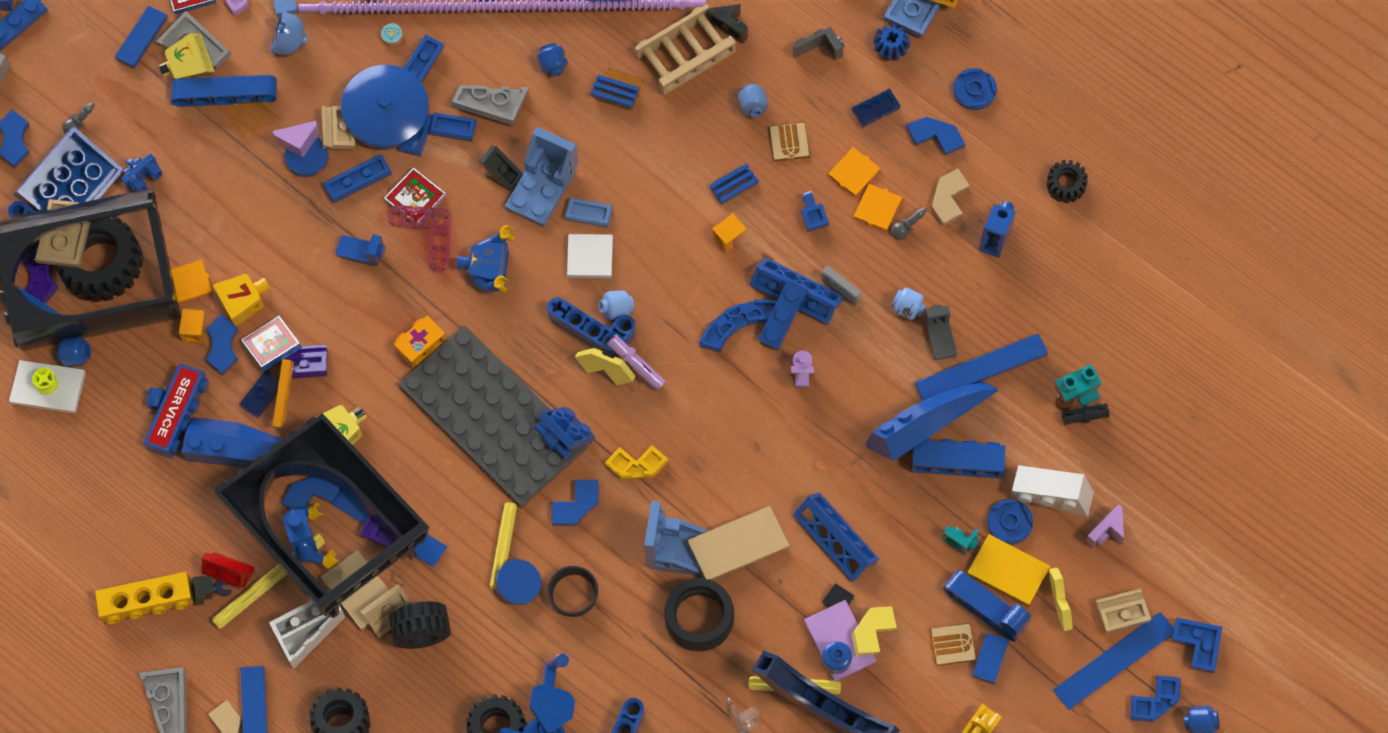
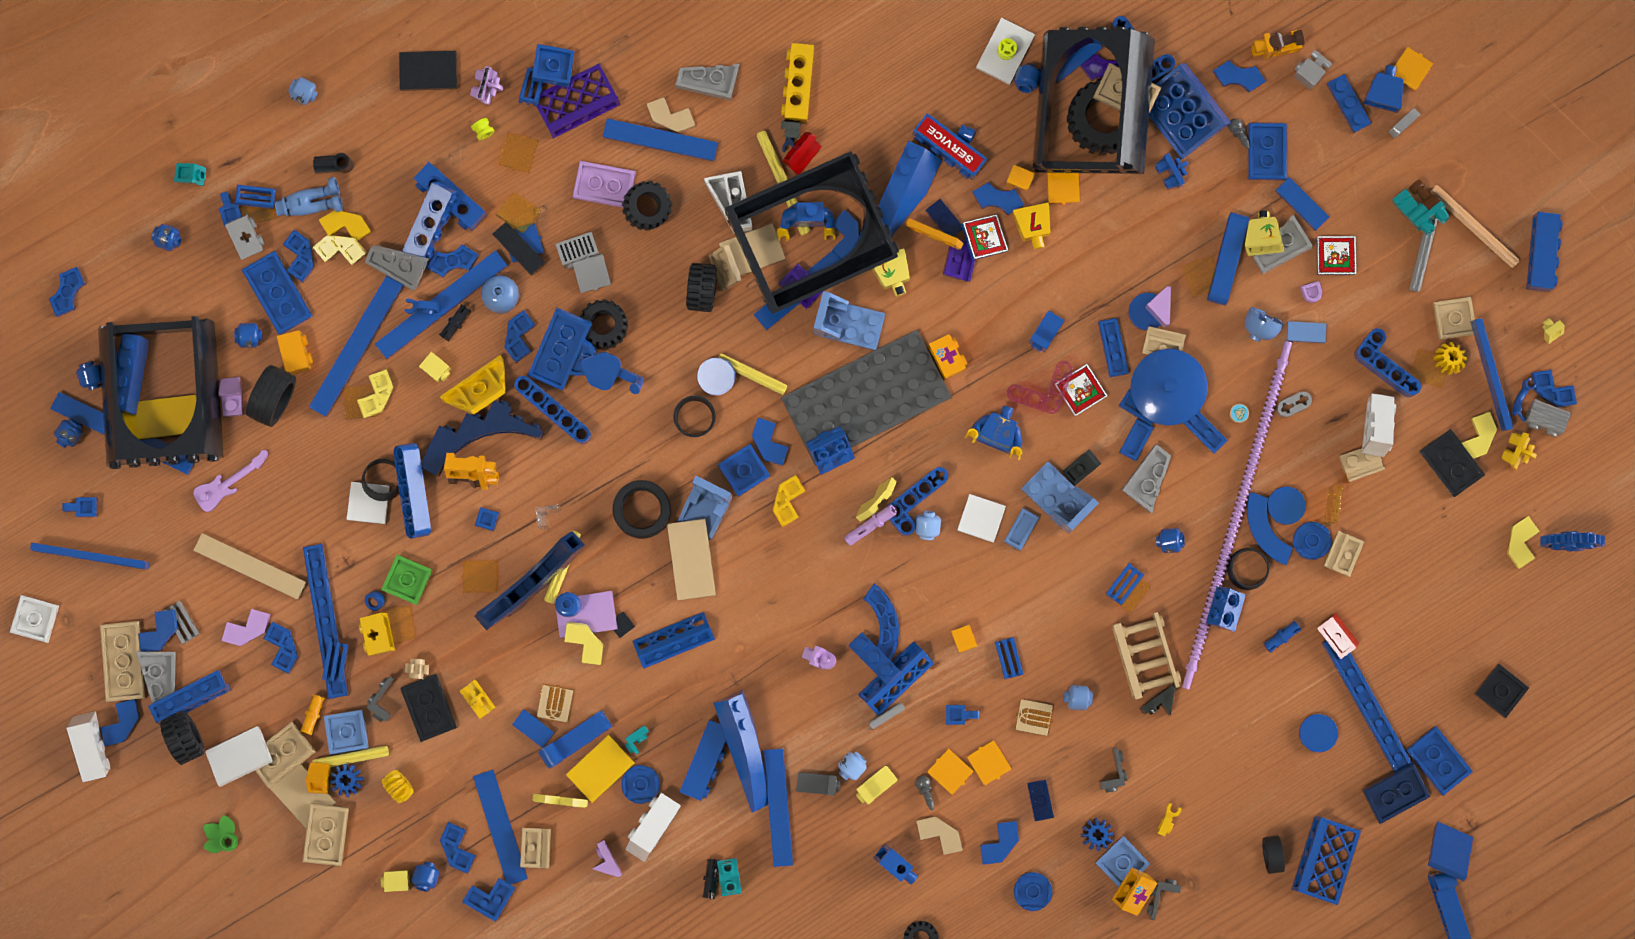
camera: 100 degrees right, 15 degrees up
none -> blue plate [718,444,771,497]
none -> medium blue bracket [813,291,886,351]
none -> light yellow bracket [856,766,897,805]
none -> blue tile [1248,123,1287,181]

